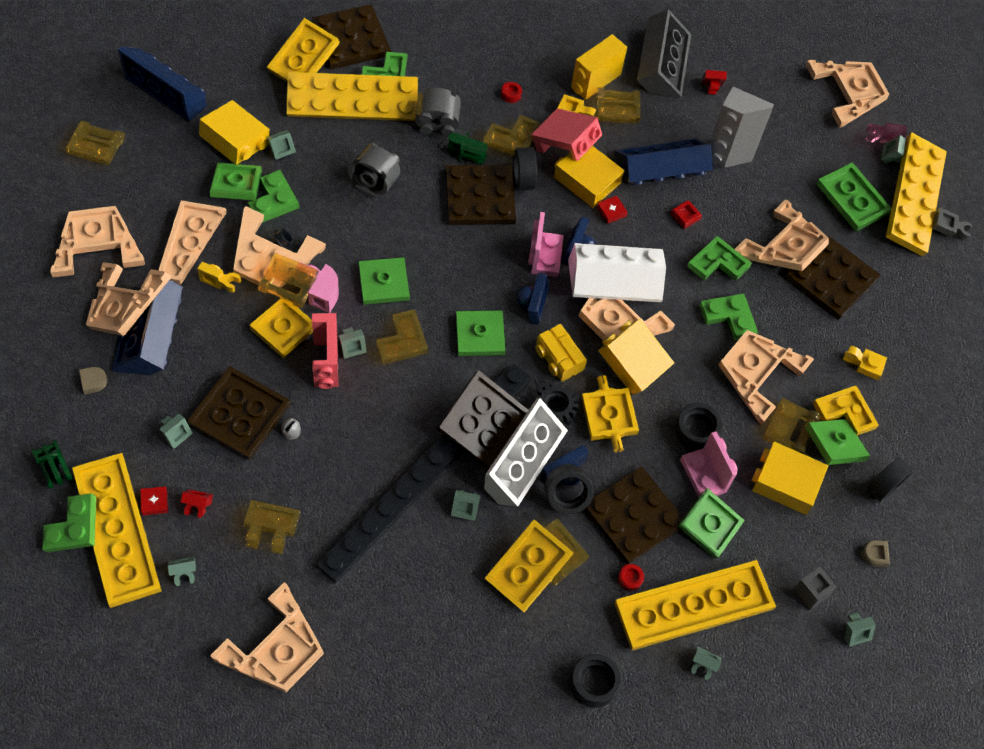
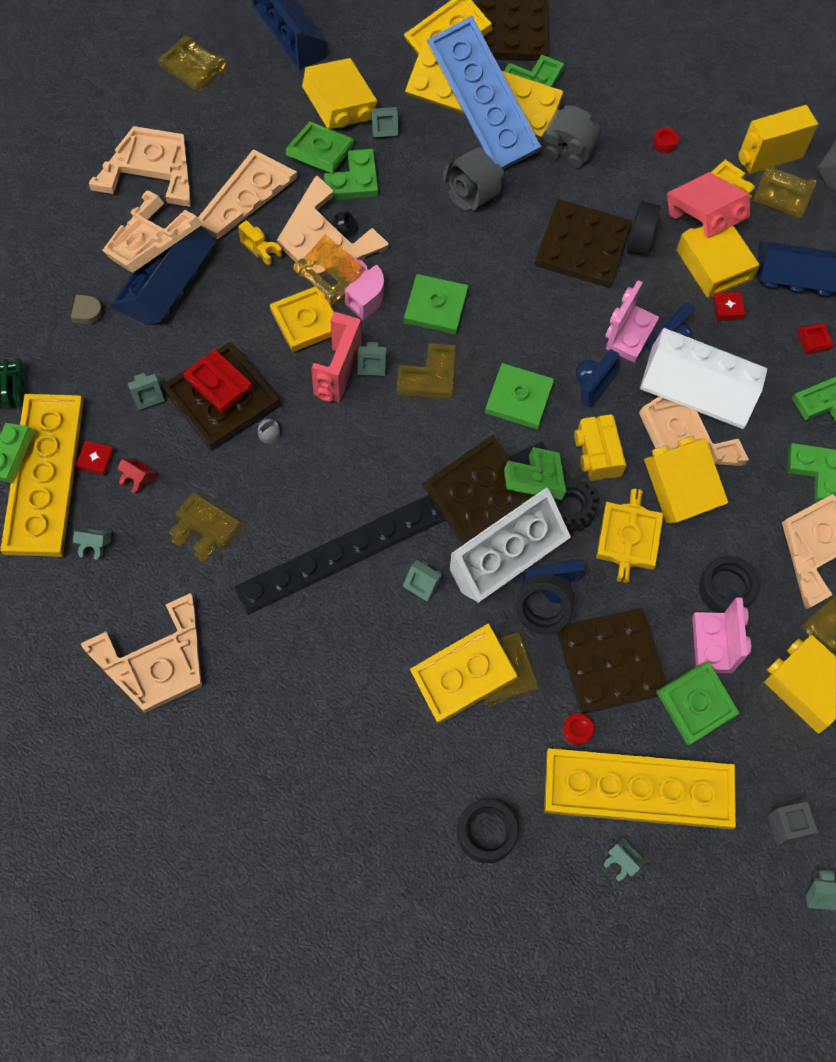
camera: 25 degrees right, 5 degrees up
dark green arm [448,132,488,164] -> none
clear yellow plate [484,115,540,155] -> none
none -> red plate [183,348,253,414]
none -> medium blue plate [427,16,541,170]
none -> bright green plate [504,447,566,500]

